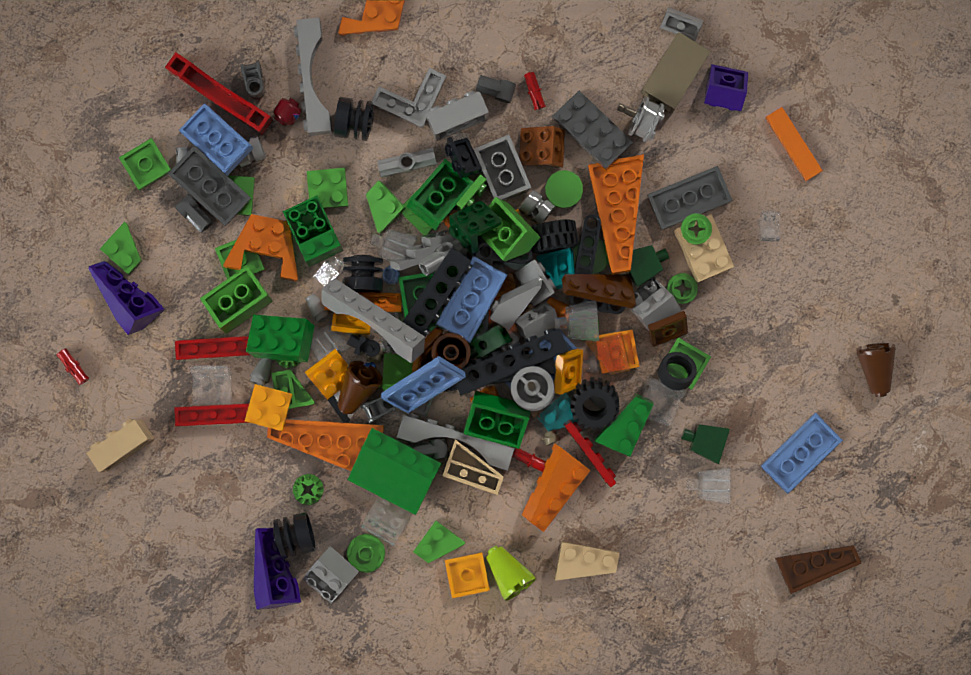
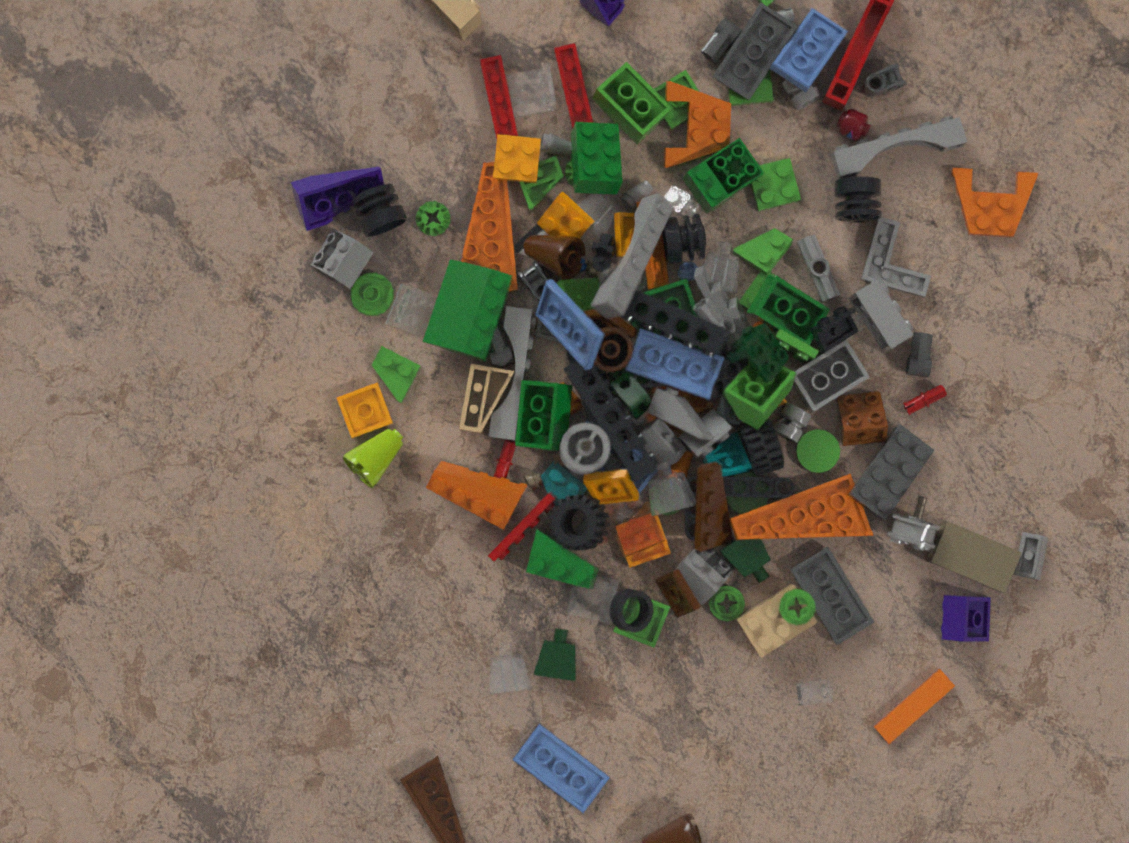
camera: 85 degrees right, 0 degrees up
tan wedge [554,541,620,581] -> none

